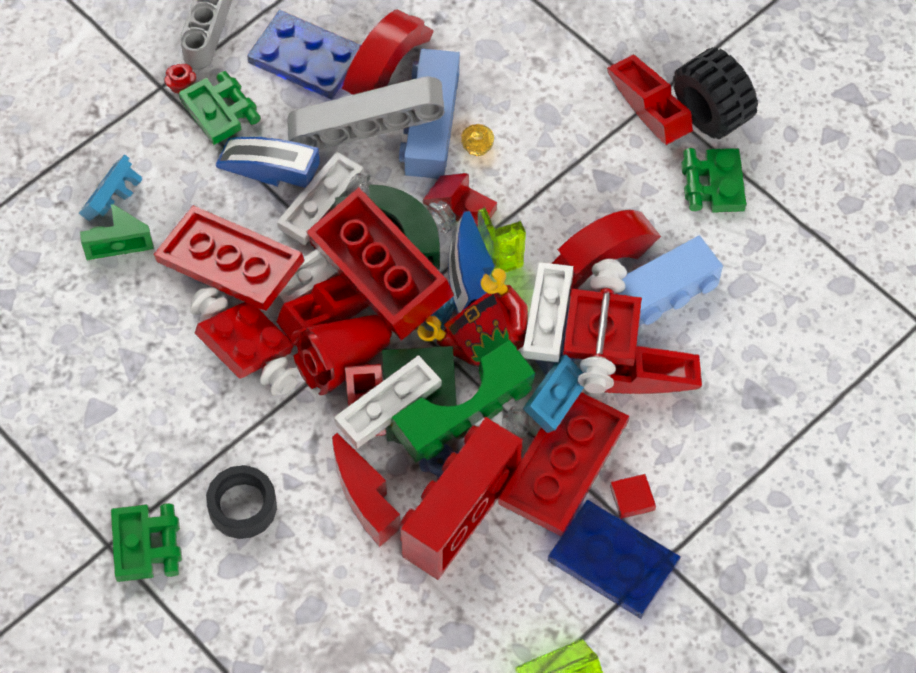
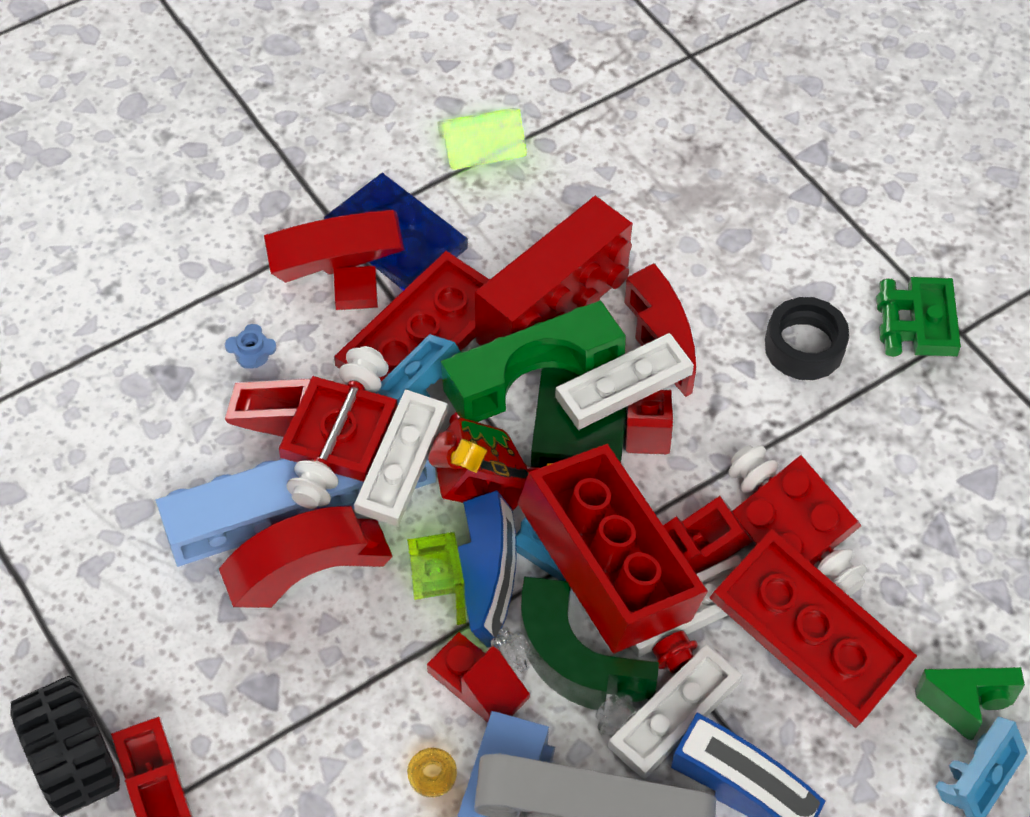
camera: 170 degrees left, 5 degrees down
red cone [291,315,392,396] -> none
green plate [681,148,747,213] -> none
none -> medium blue plate [225,324,277,369]
none -> red slope [264,210,404,283]

